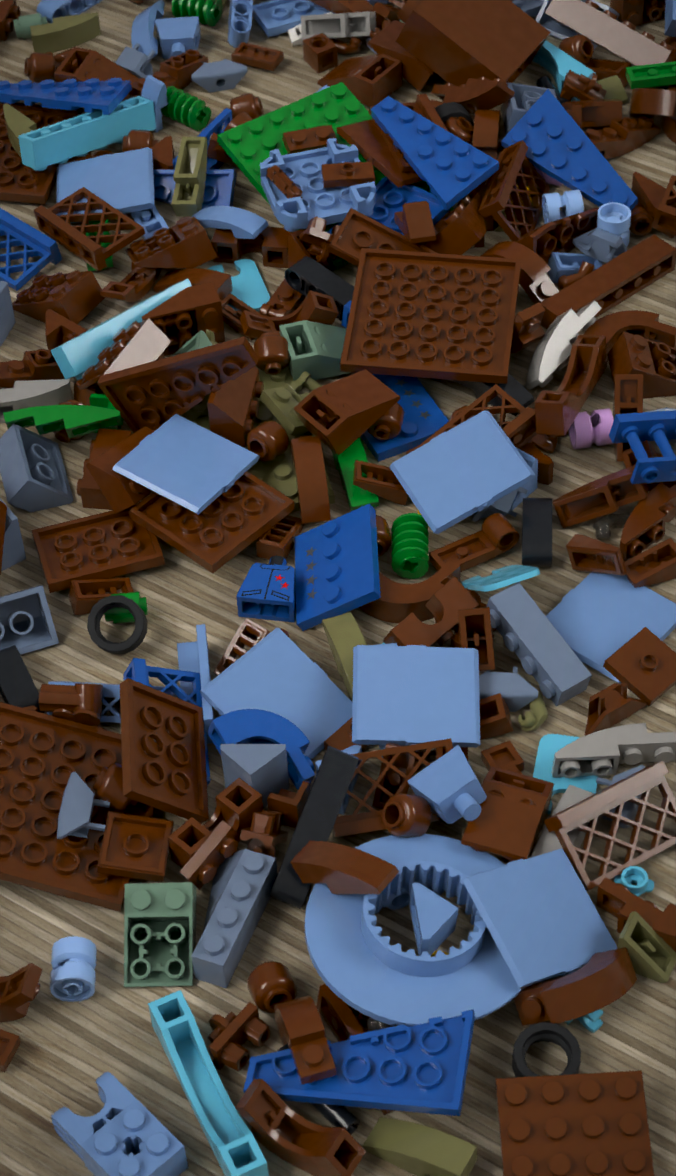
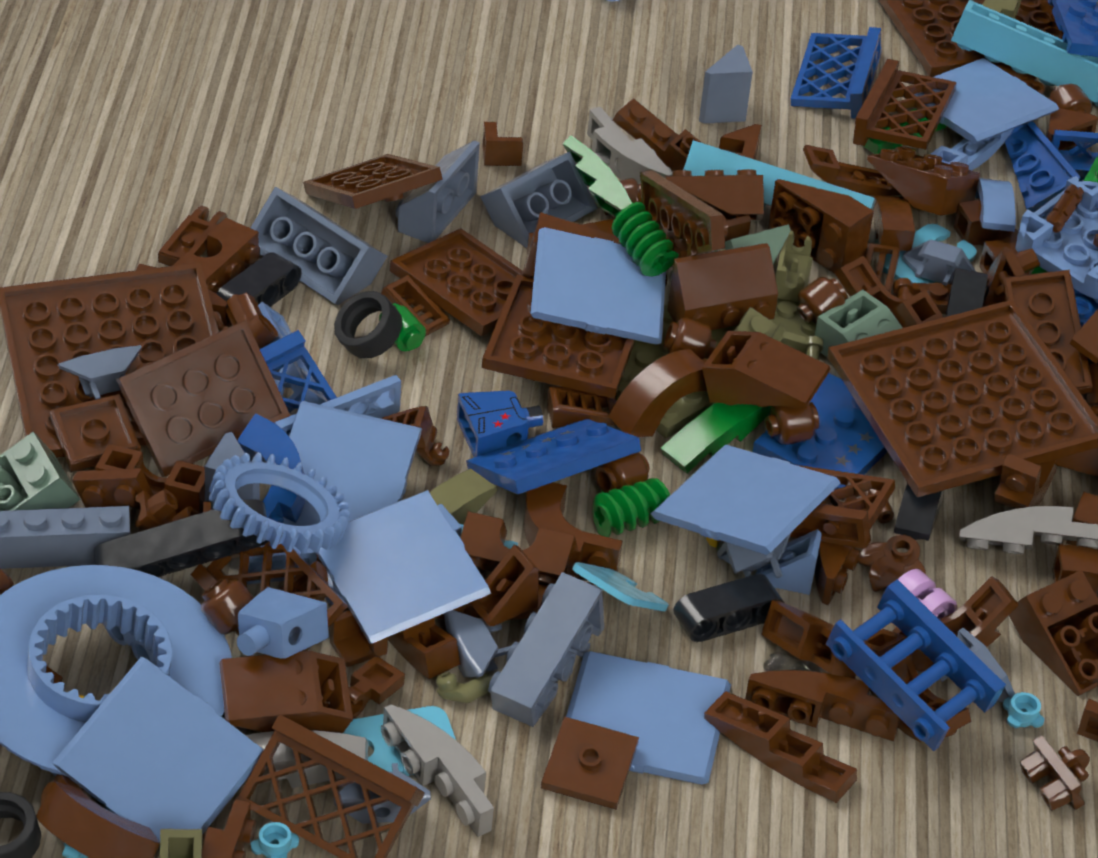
camera: 55 degrees right, 5 degrees down
reddish brown slope [12,270,105,324] -> none
olive slope [171,137,207,216] -> none
reddish brown slope [290,841,399,894] -> none
reddish brown slope [353,460,409,506] -> none
medium blue slope [409,883,459,956] -> none
reddish brown plate [429,513,520,572] -> none
reddish brown arch [534,335,607,438] -> none
reddish brown slope [566,534,627,576] -> none
reddish brown piece [585,683,648,736] -> none
none -> medium blue piece [208,452,350,554]
none -> green piece [611,202,679,277]
none -> sand blue piece [902,239,976,286]

